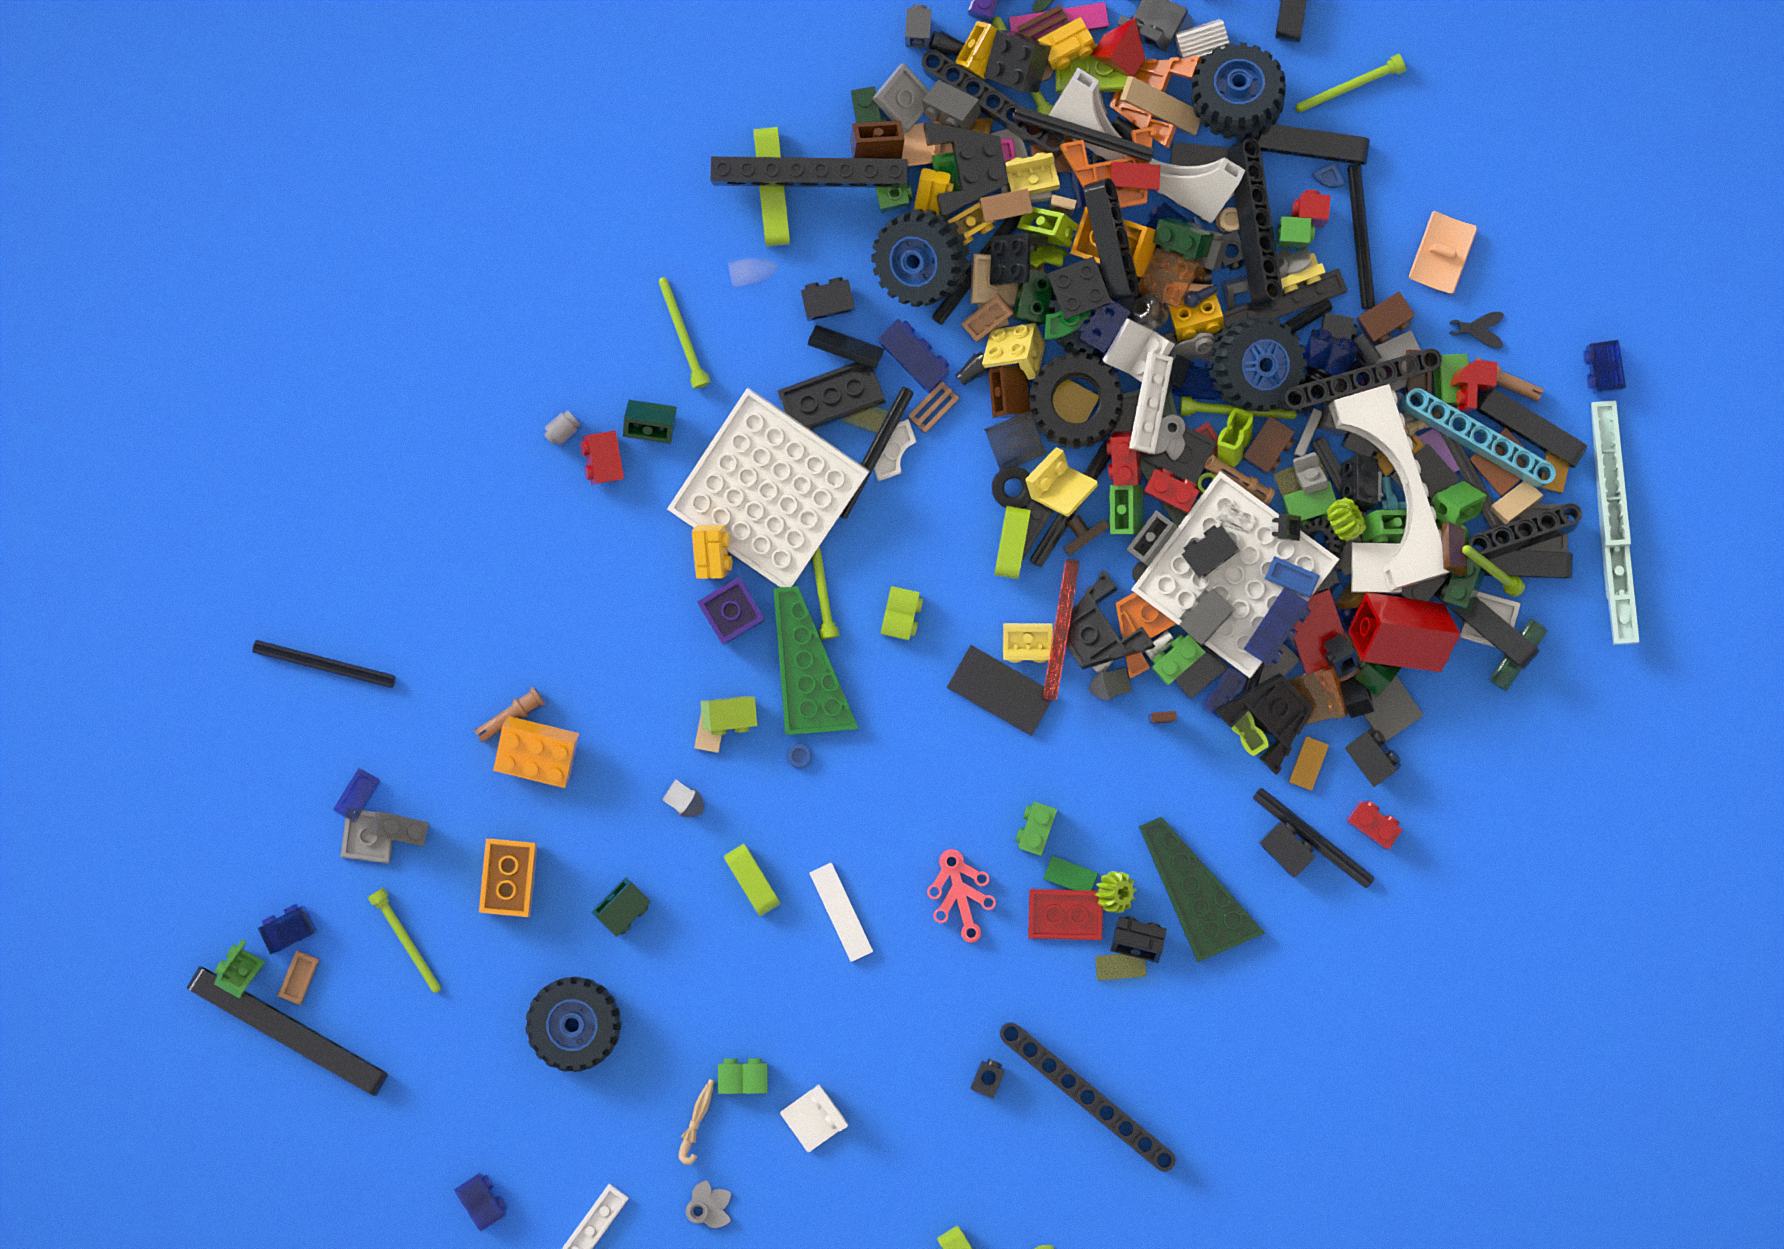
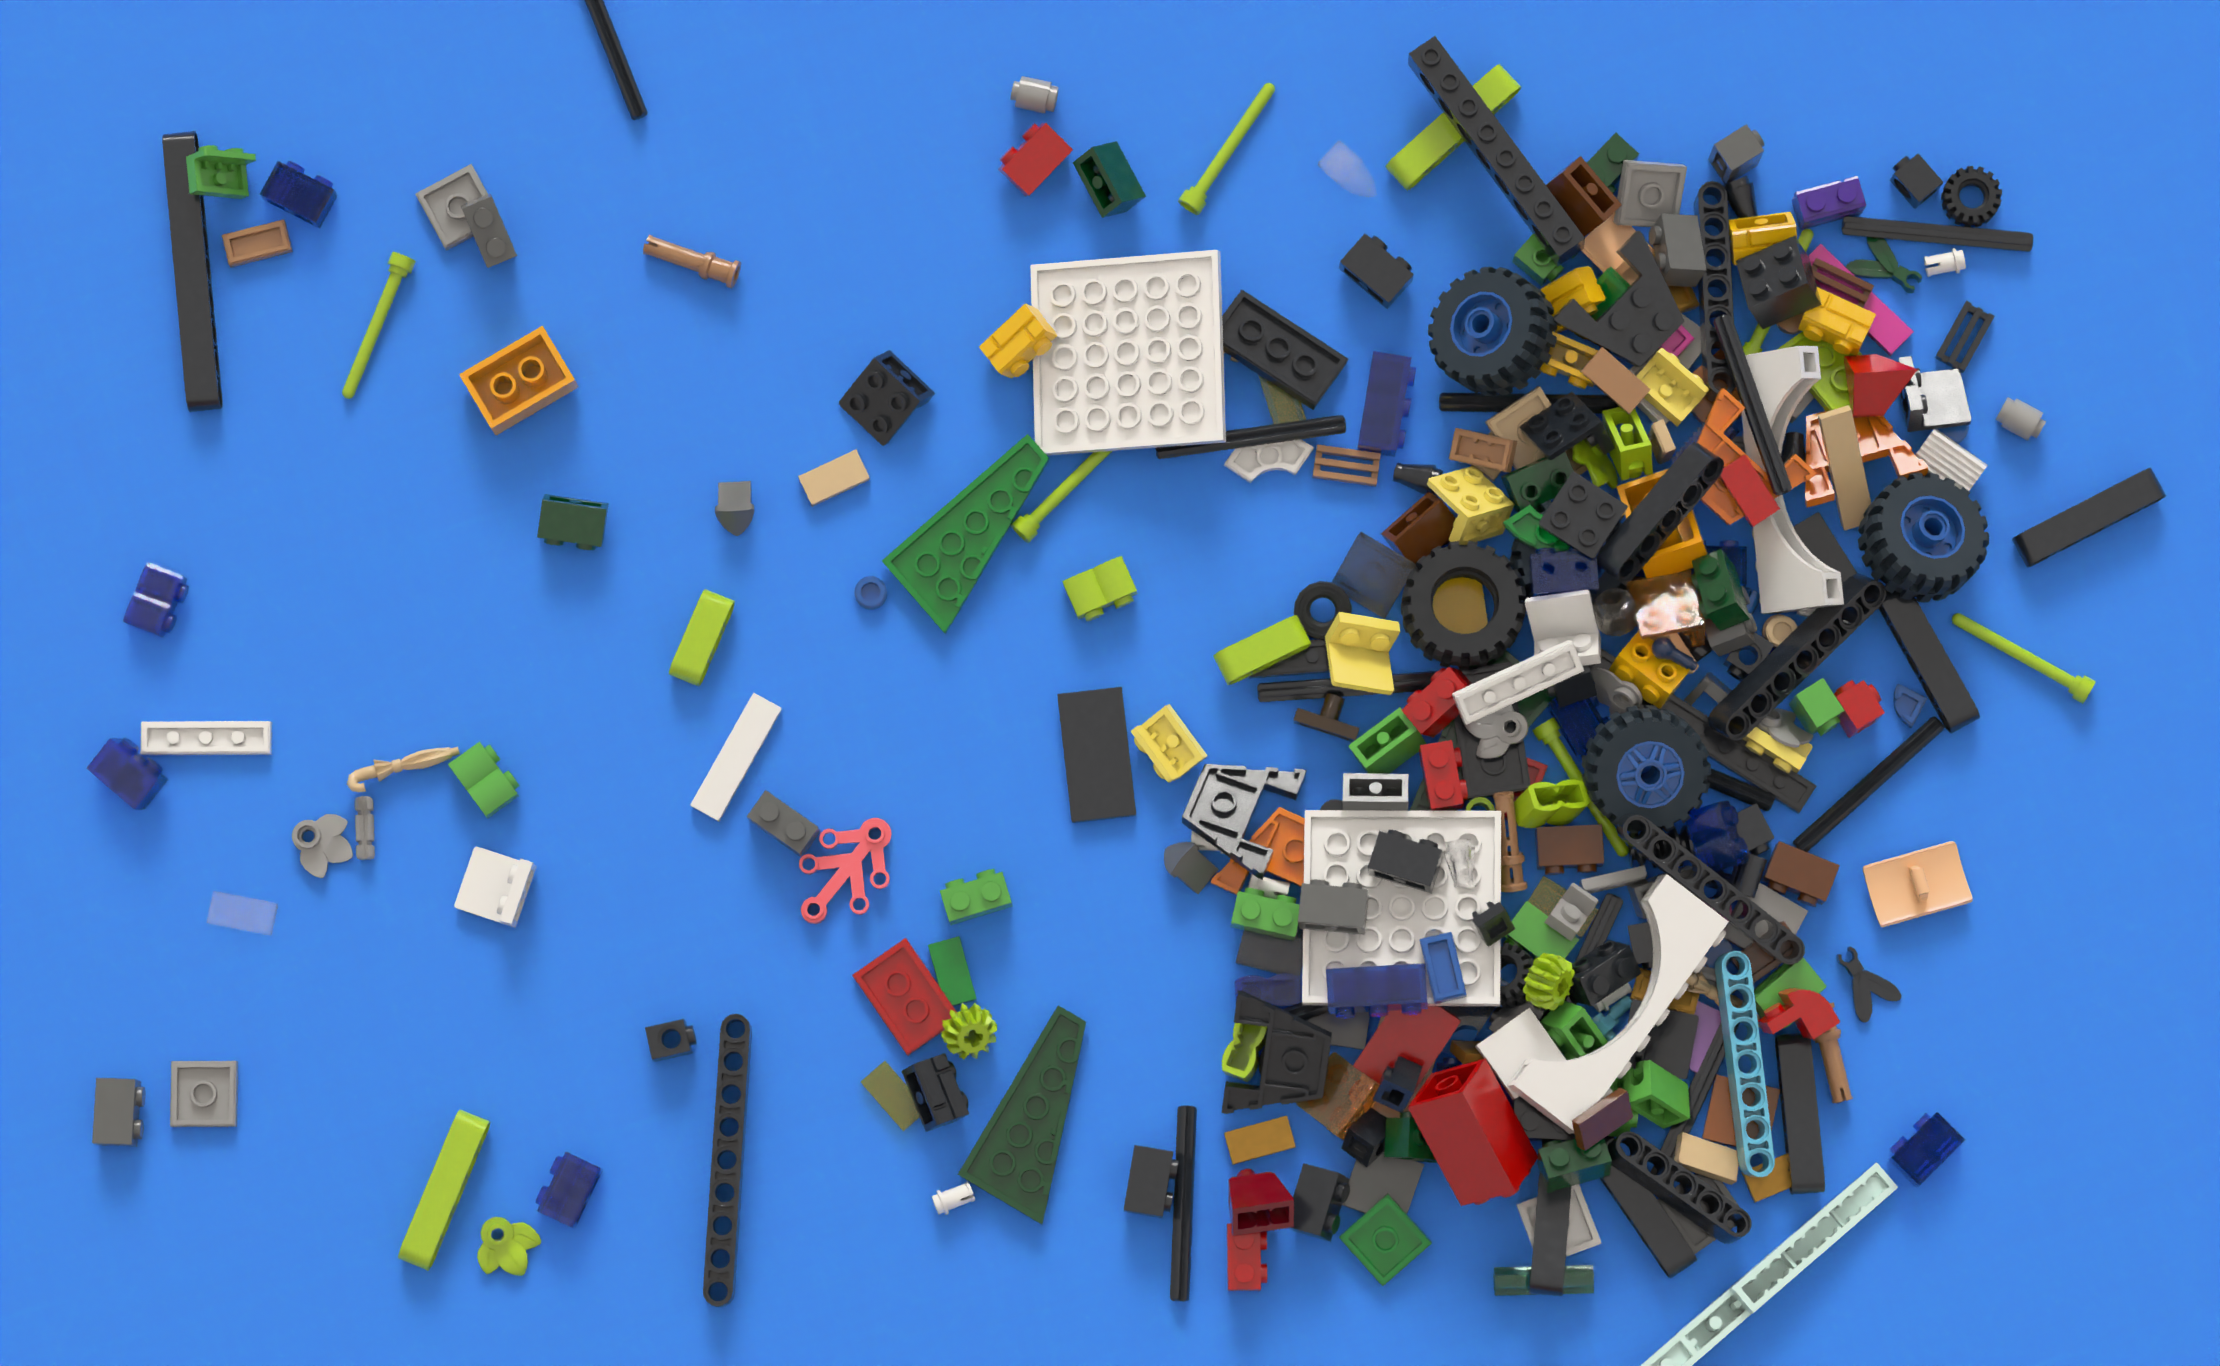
camera: 55 degrees right, 5 degrees down
clear blue tile [333,768,381,823] -> none
light orange brick [493,716,579,788] -> none
black wheel [525,977,622,1072] -> none
brick [697,577,765,646] -> none
lime brick [700,696,757,735] -> none
black tile [807,325,885,369] -> none
clear red axle [1043,559,1079,701] -> none
reddish brown tile [1148,711,1177,724] -> none
lime piece [1462,545,1525,597] -> none
none -> light grey axle [355,796,375,860]
none -> clear blue brick [535,1152,603,1229]
none -> dark grey brick [747,790,821,857]
none -> black bracket [839,350,935,446]
none -> white pin [931,1181,976,1215]
none -> dark red torso [1228,1169,1294,1236]
none -> green tile [1339,1193,1432,1286]

